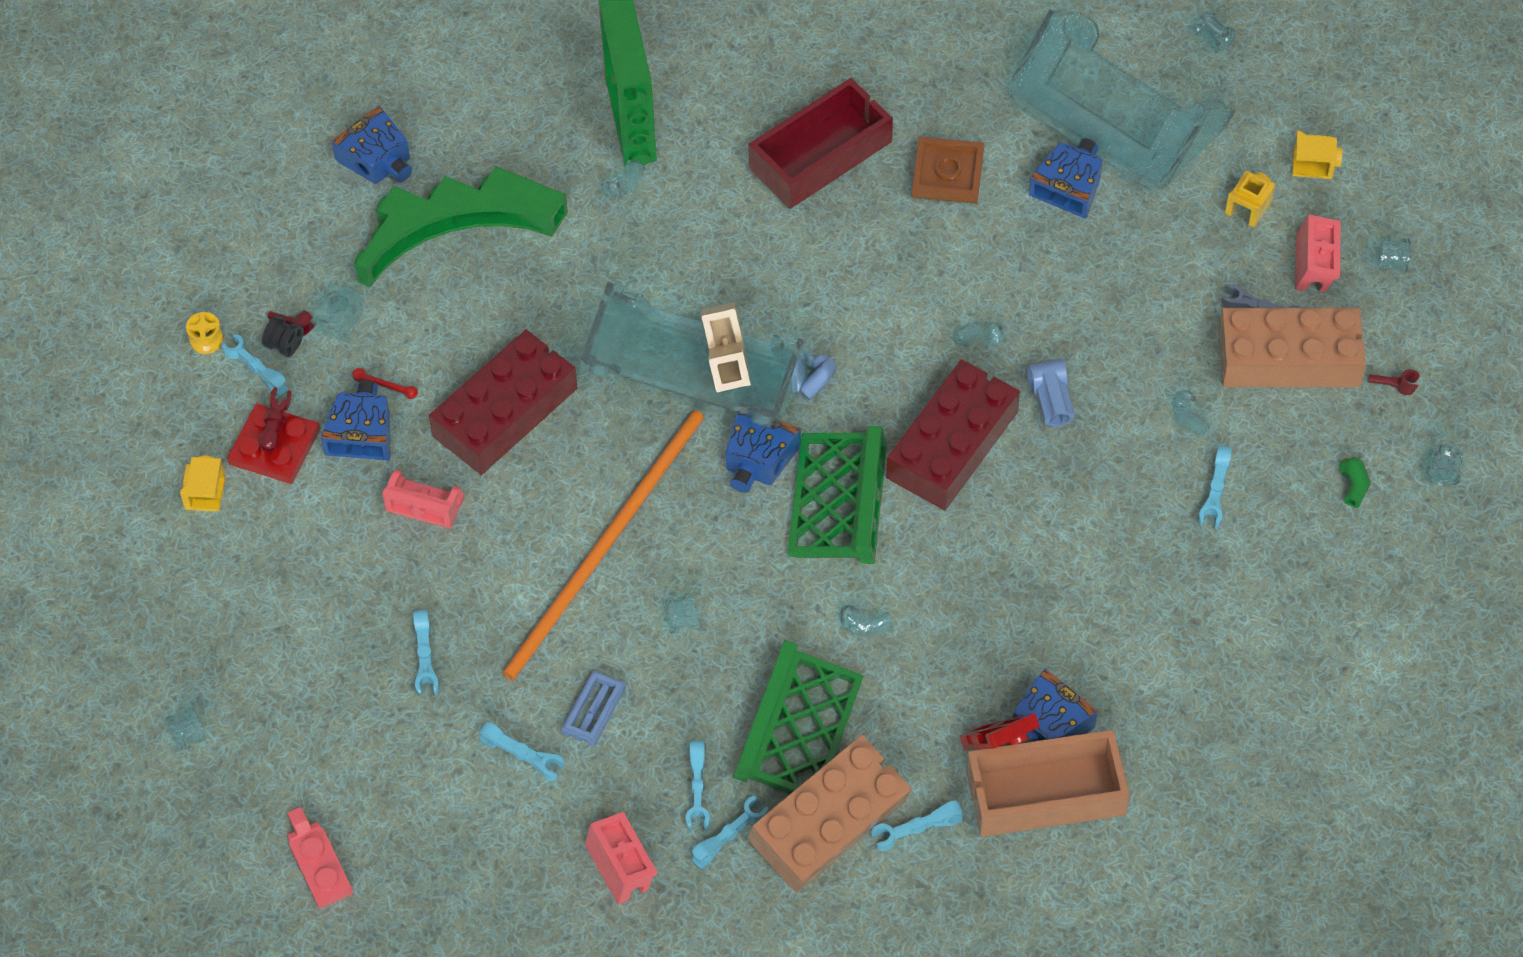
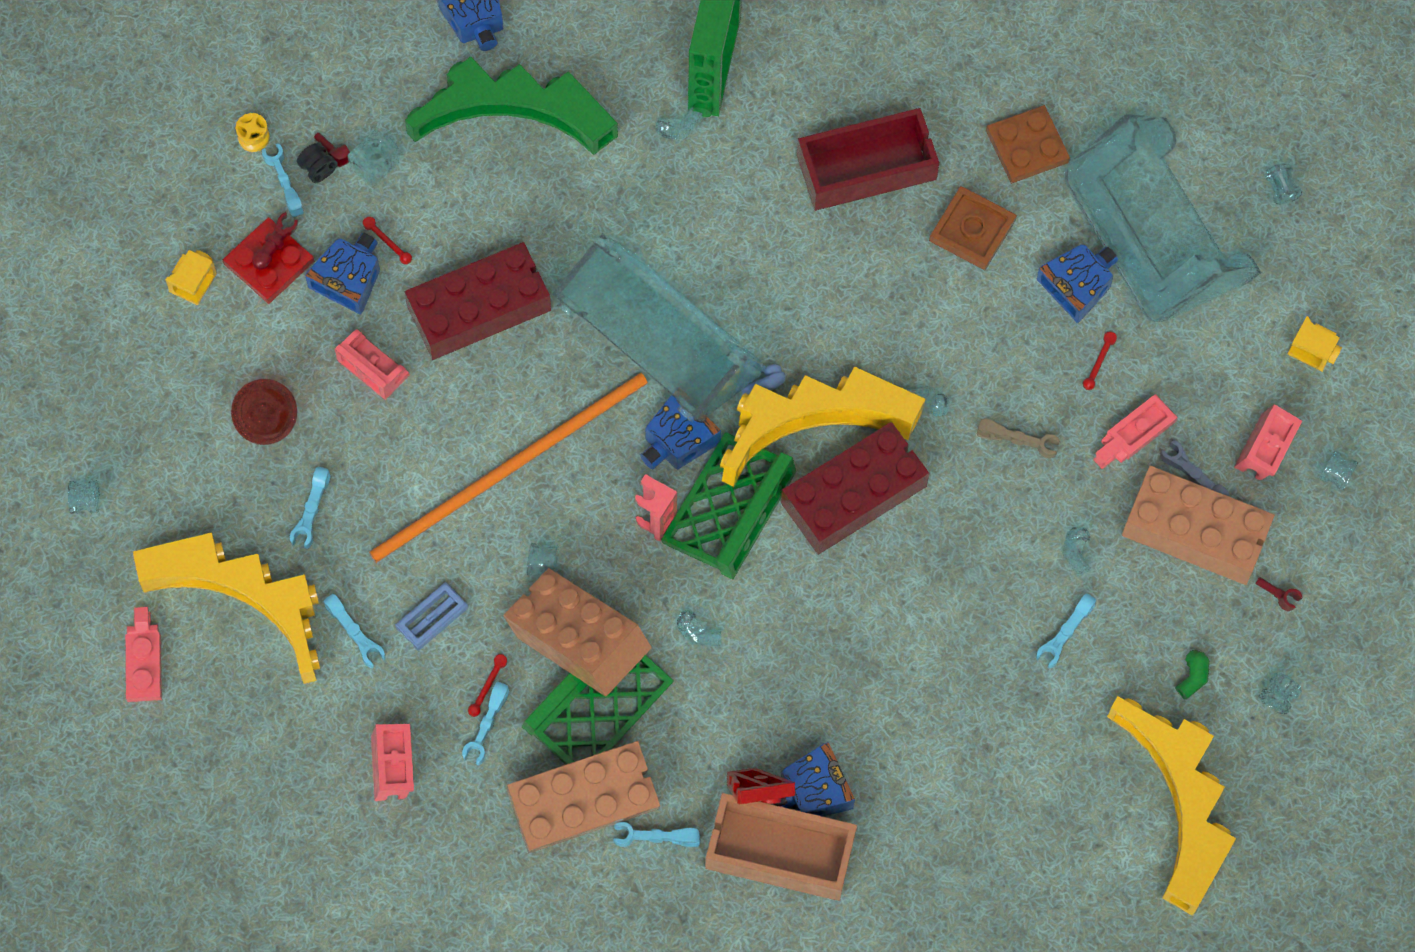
camera: 20 degrees right, 10 degrees up
medium azure piece [692,796,768,869] -> none
tan brick [701,302,751,392] -> none
medium blue piece [1027,359,1074,428] -> none
yellow window [1225,170,1276,228] -> none
none -> yellow arch [133,532,321,684]
none -> clear red cone [231,379,297,445]
none -> red hinge [468,654,507,717]
none -> nougat piece [503,568,652,696]
none -> coral hinge [635,474,677,541]
none -> yellow arch [720,367,926,487]
none -> dark tan piece [977,418,1060,458]
none -> dark orange plate [986,105,1070,184]
none -> red hinge [1083,331,1117,390]
none -> coral hinge [1093,394,1178,469]
none -> yellow arch [1107,696,1236,916]

